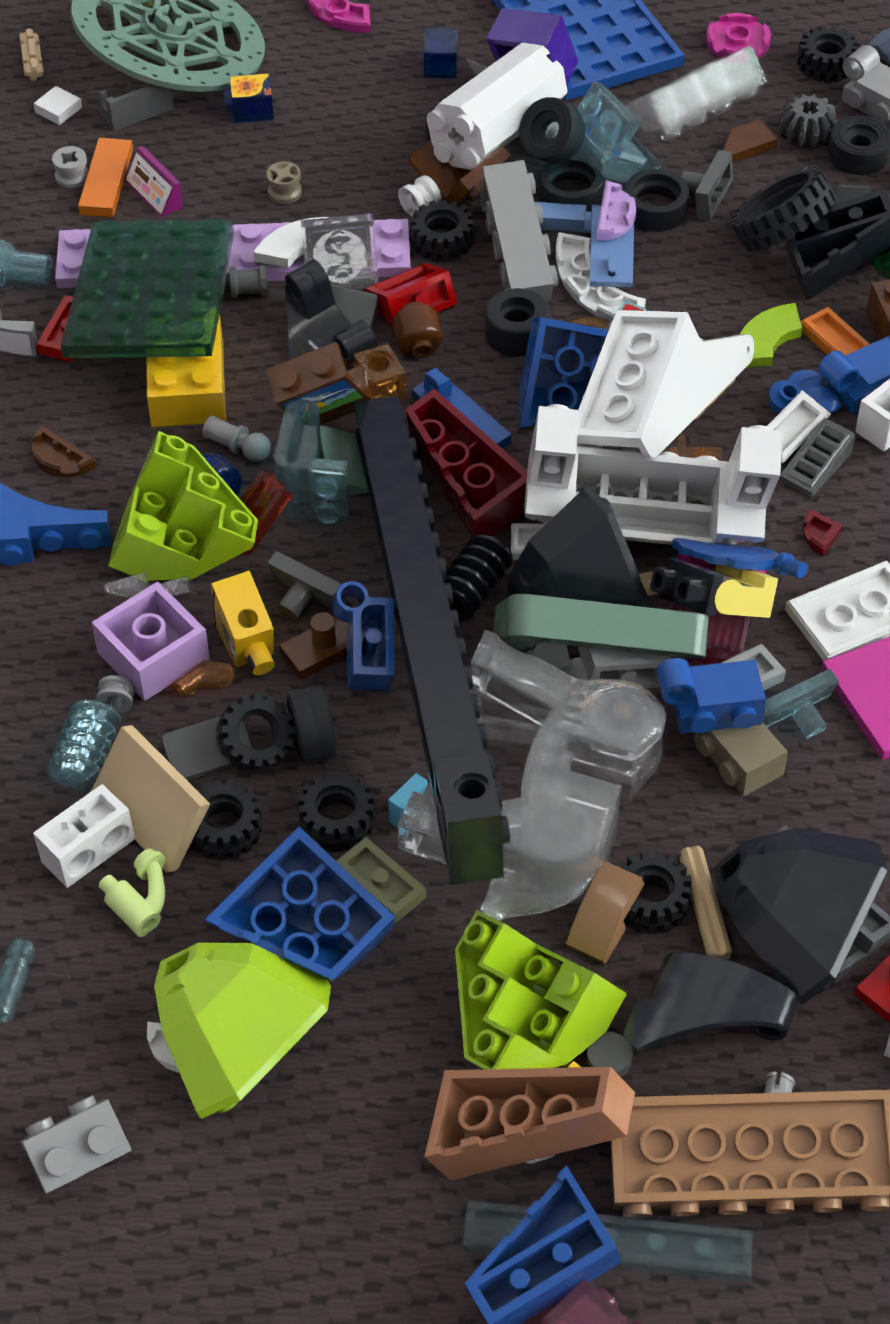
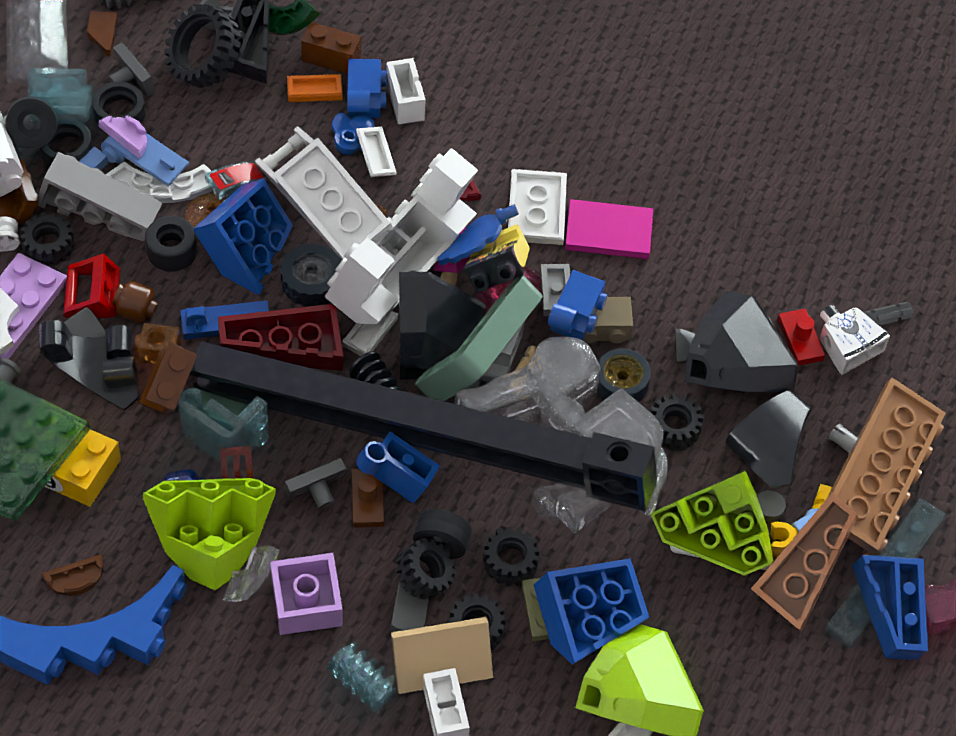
camera: 65 degrees left, 5 degrees up
light grey bush [96,675,135,713] -> none
yellowish green plant [99,848,165,937] -> none
clear orange arm [173,661,235,699] -> none
light grey pin [202,416,271,462] -> none
yellow torso [211,571,275,675] -> none
clear slope [301,213,378,291] -> none
olive plate [336,837,426,924] -> none
medium azure tile [388,773,428,830] -> none
medium nougat slope [566,860,645,965] -> none
tan axle [680,845,732,960] -> none
lime tile [740,303,802,368] -> none
clear light blue tile [763,668,839,739] -> none
dark grey slope [779,418,855,498] -> none
none -> wheel [594,349,651,407]

